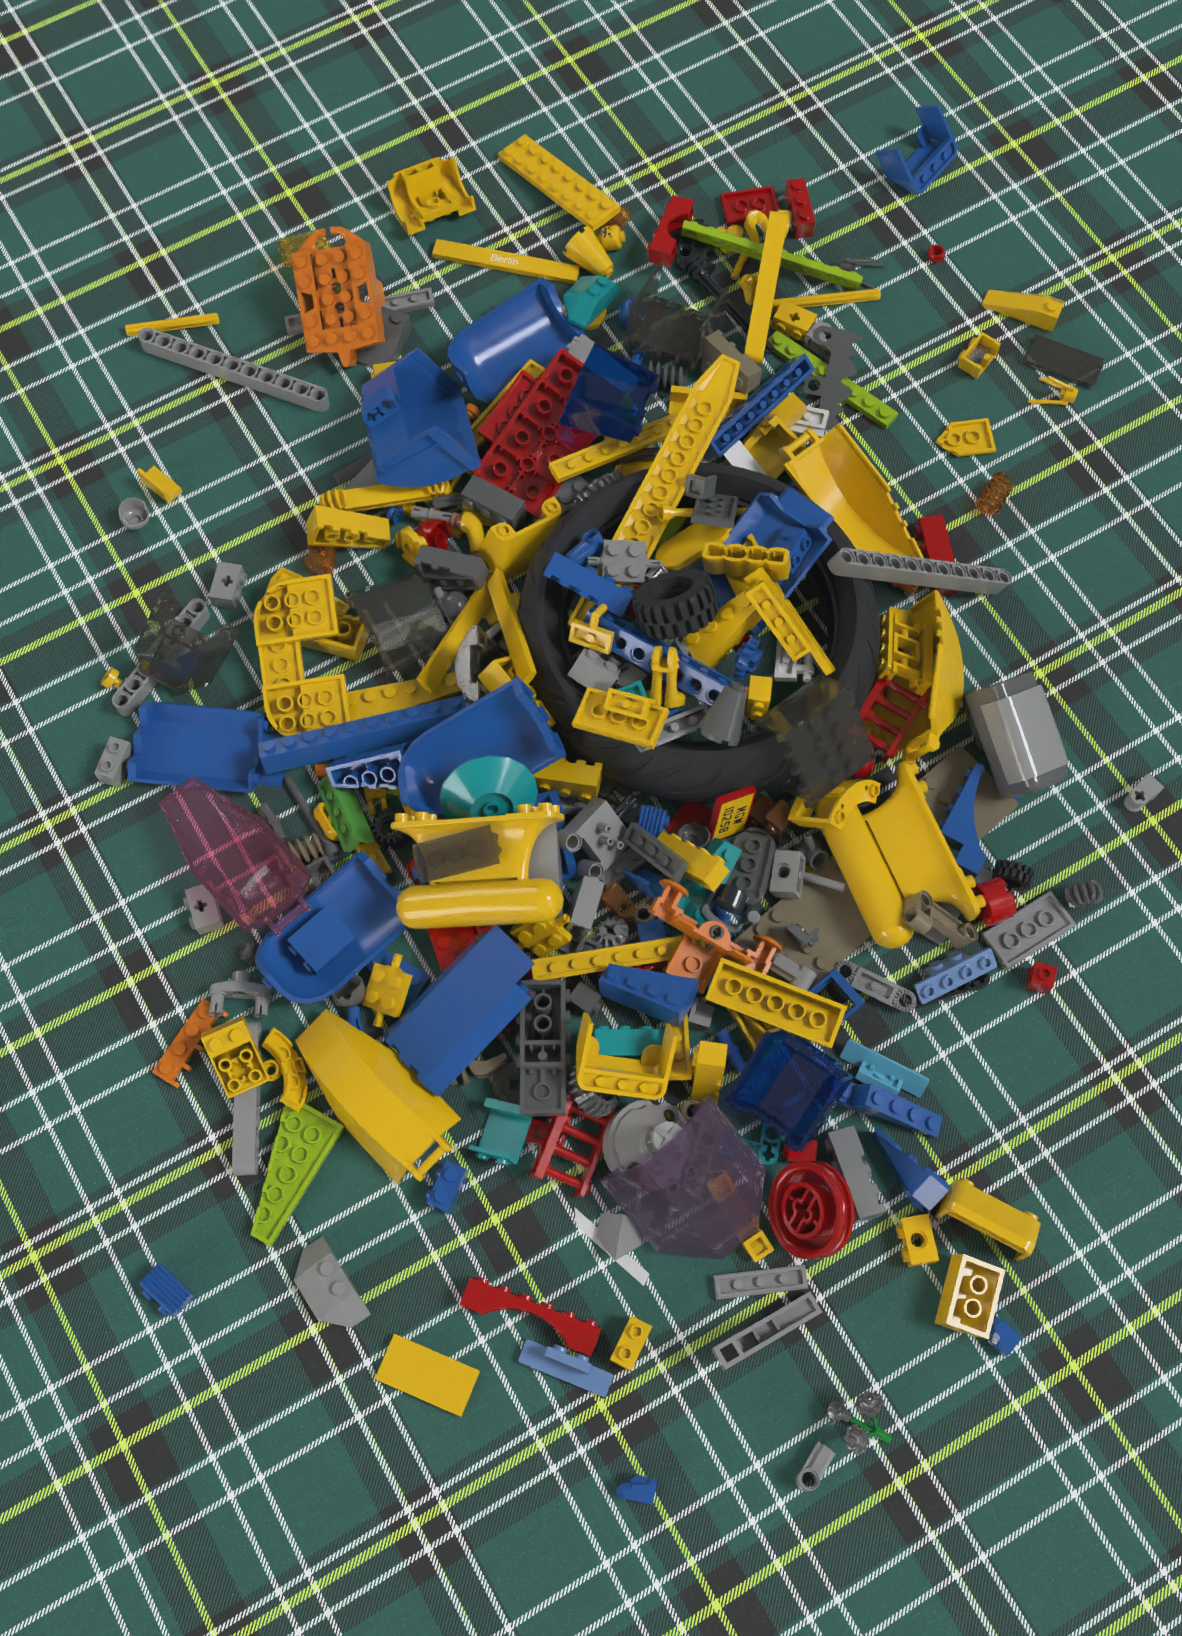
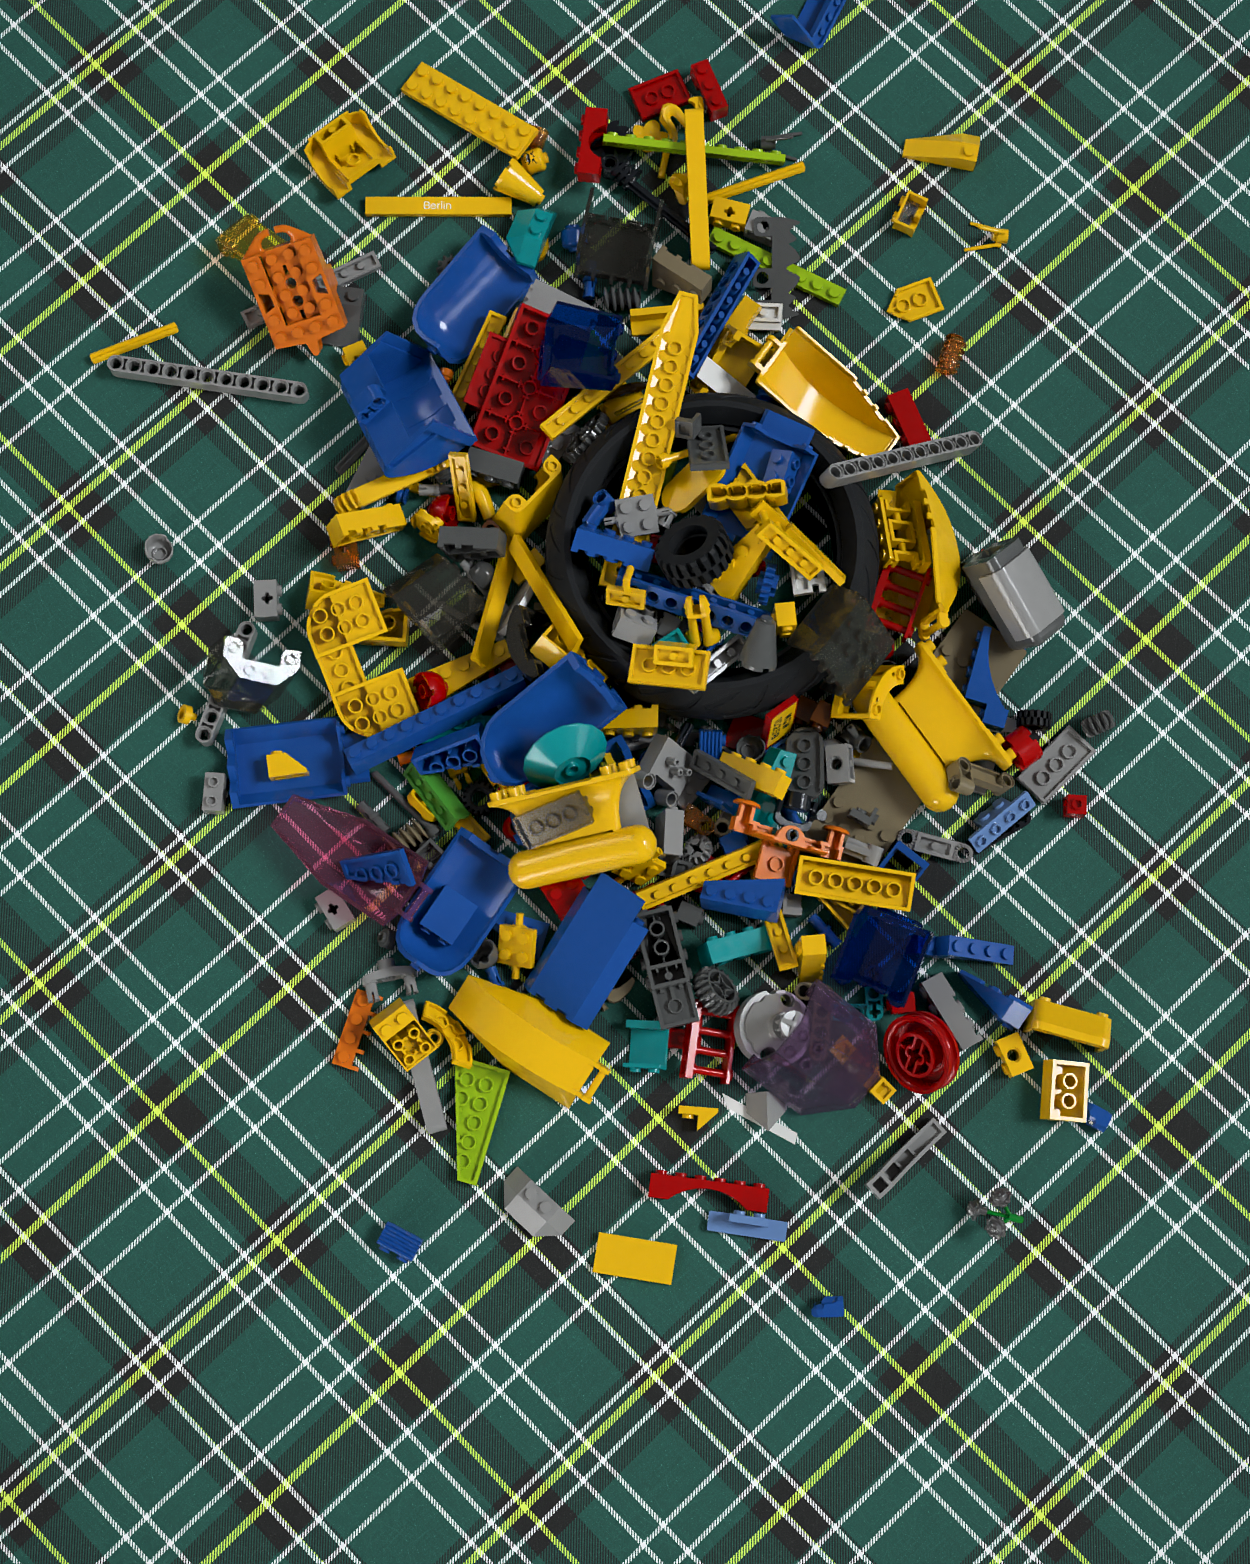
camera: 15 degrees left, 10 degrees up
yellow panel [136,466,183,504] -> none
blue brick [425,1160,469,1215] -> none
clear smoke plate [492,1061,520,1105] -> none
yellow windscreen [576,1012,678,1100] -> none
yellow brick [610,1315,652,1372] -> none
light grey tile [713,1265,808,1300] -> none
light grey piece [796,1442,835,1492] -> none
medium azure bracket [840,1039,929,1098] -> none
red plate [927,245,945,263] -> none
clear smoke brick [1022,334,1104,390] -> none
light grey piece [1124,773,1165,812] -> none
none -> yellow slope [266,751,310,781]
none -> blue wing [339,848,416,887]
none -> red cylinder [413,671,448,709]
none -> yellow tile [448,451,477,522]
none -> yellow slope [678,1105,718,1131]

